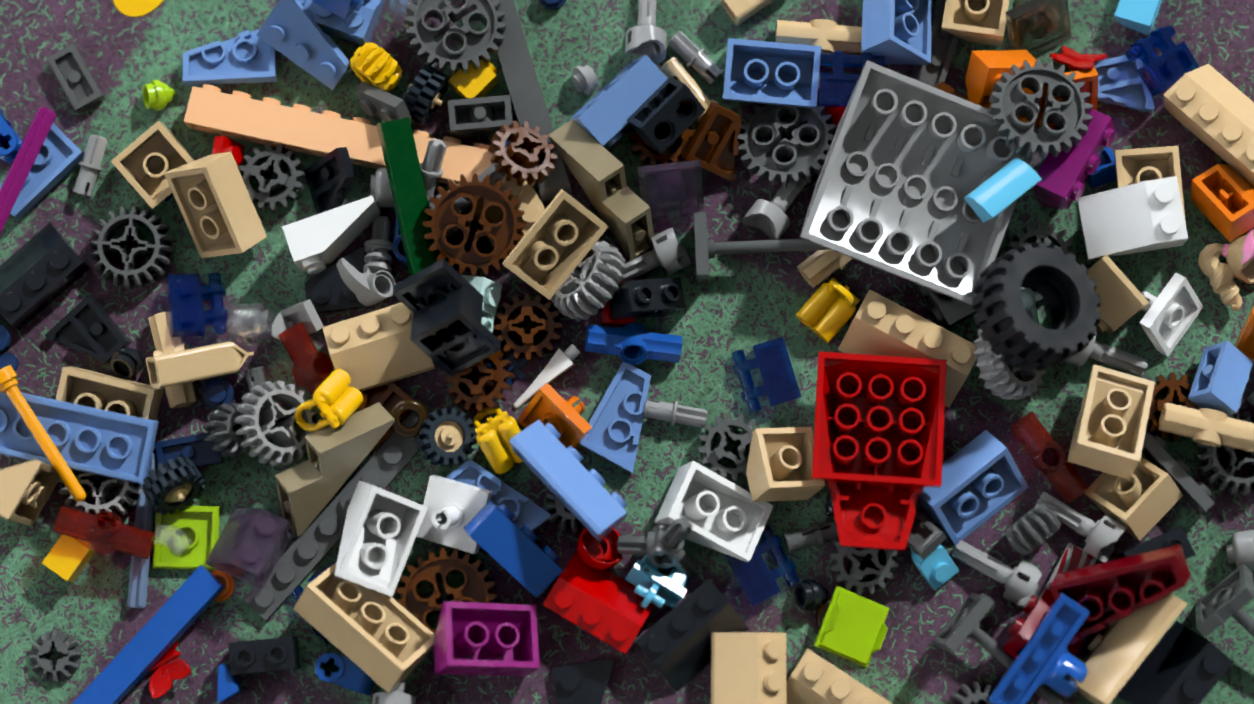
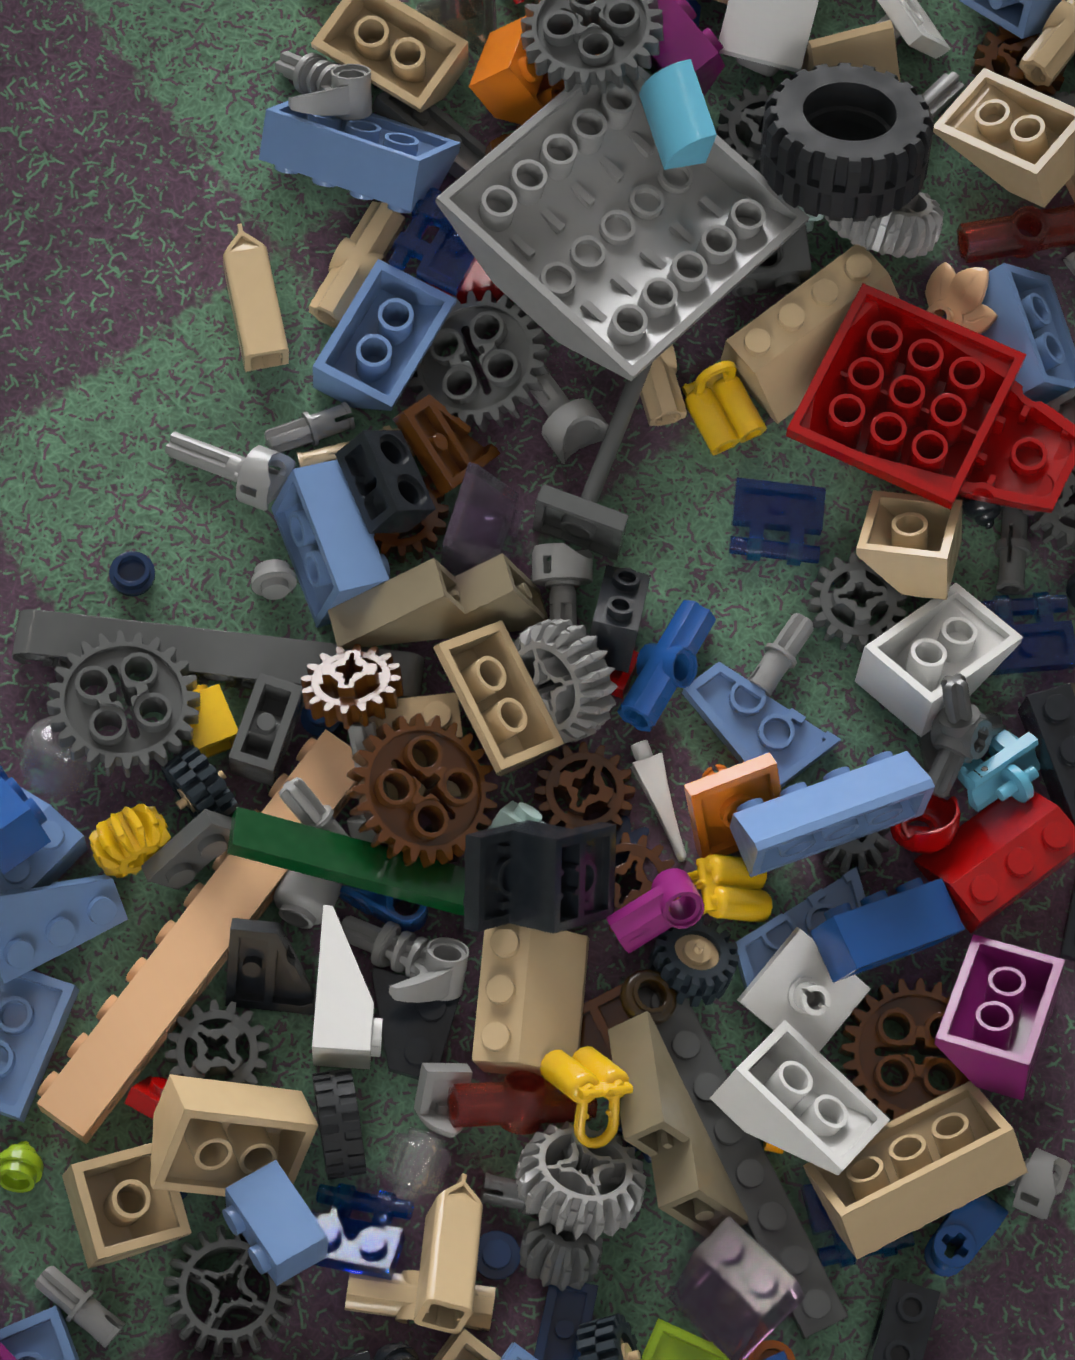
camera: 80 degrees left, 10 degrees down
none -> medium blue brick [222,1160,328,1286]
none -> black tyre [312,1068,367,1180]
none -> magenta piece [606,868,705,954]
none -> light nougat plate [925,262,998,334]

